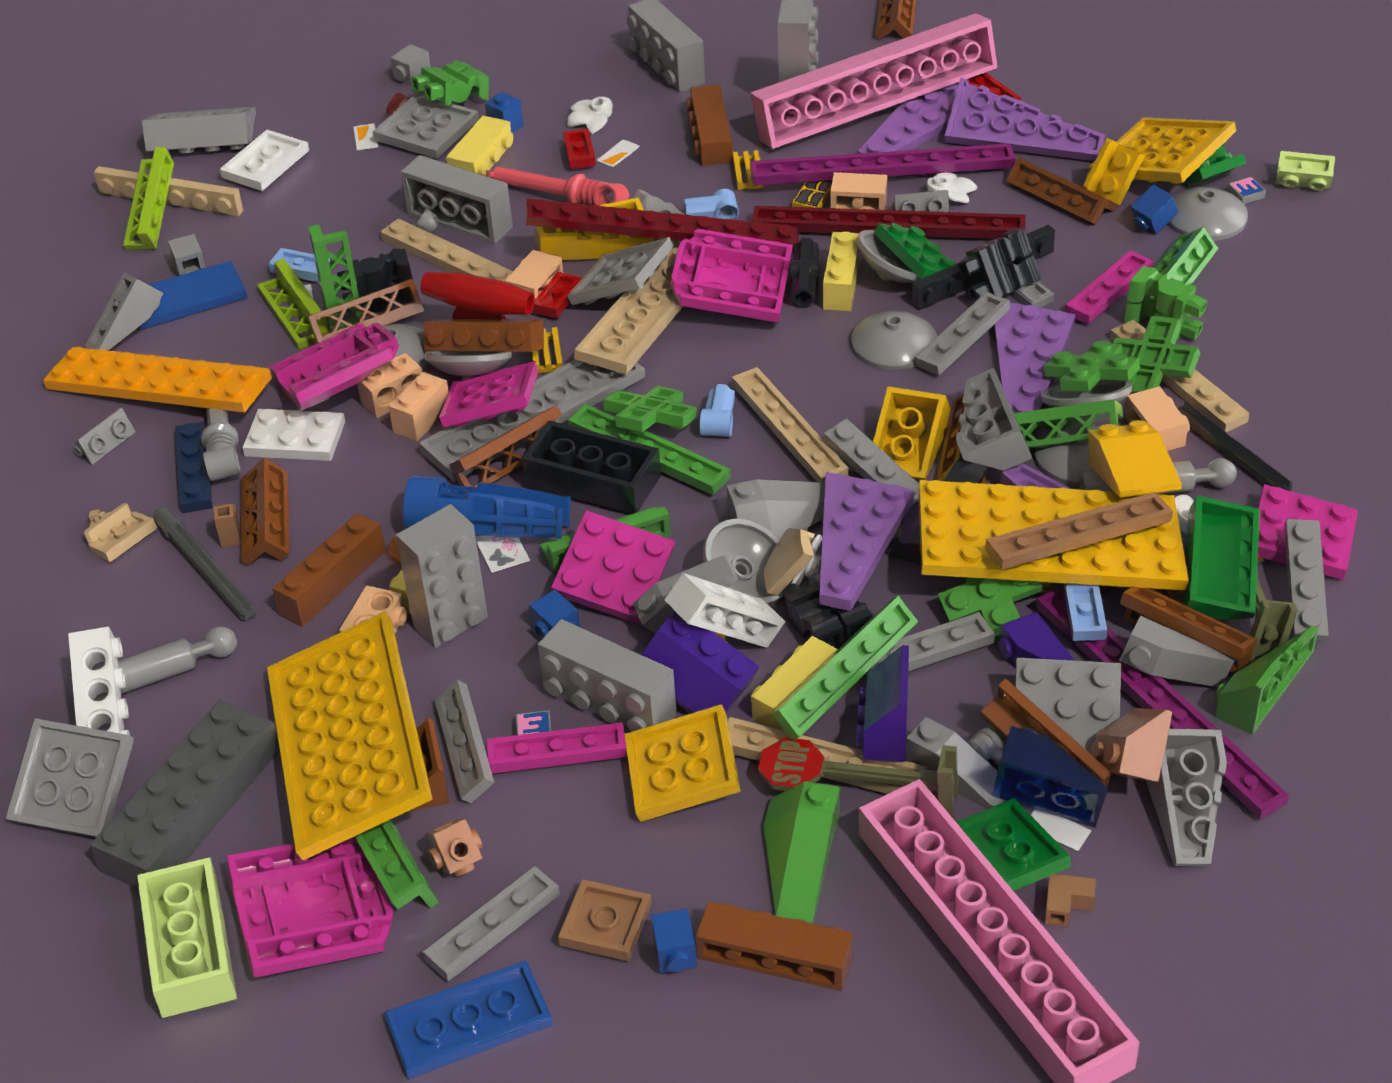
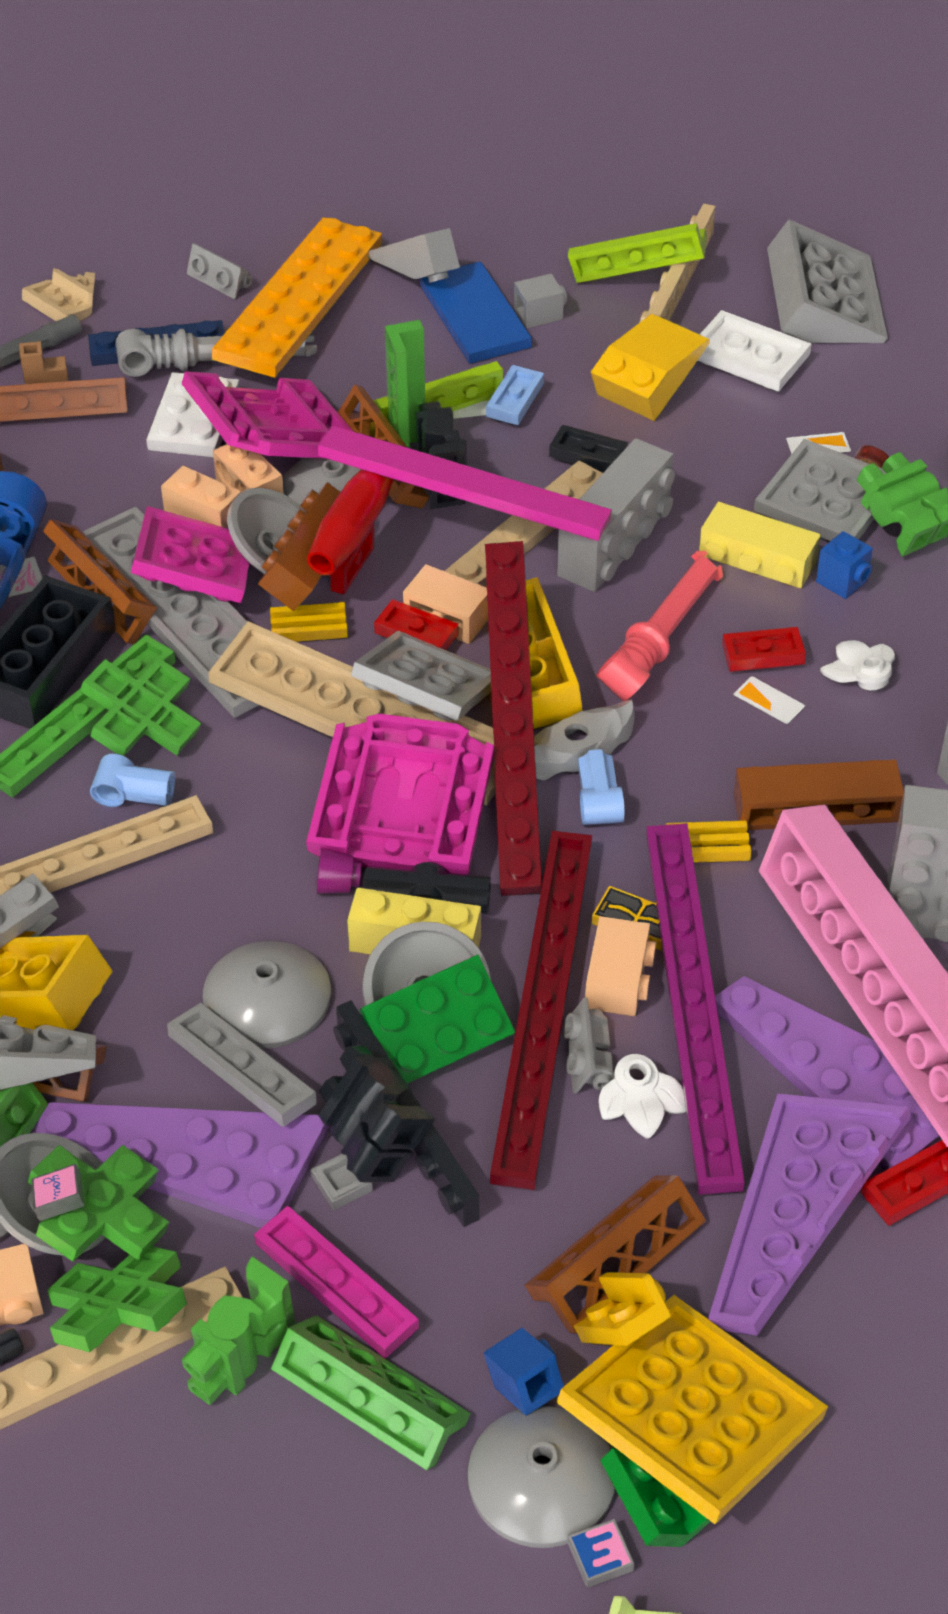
camera: 90 degrees right, 5 degrees up
none -> tile [31,1164,85,1221]
none -> magenta hat [316,848,361,894]
none -> dark pink tile [318,425,612,541]
none -> black plate [549,425,628,472]
none -> yellow slope [591,314,710,421]

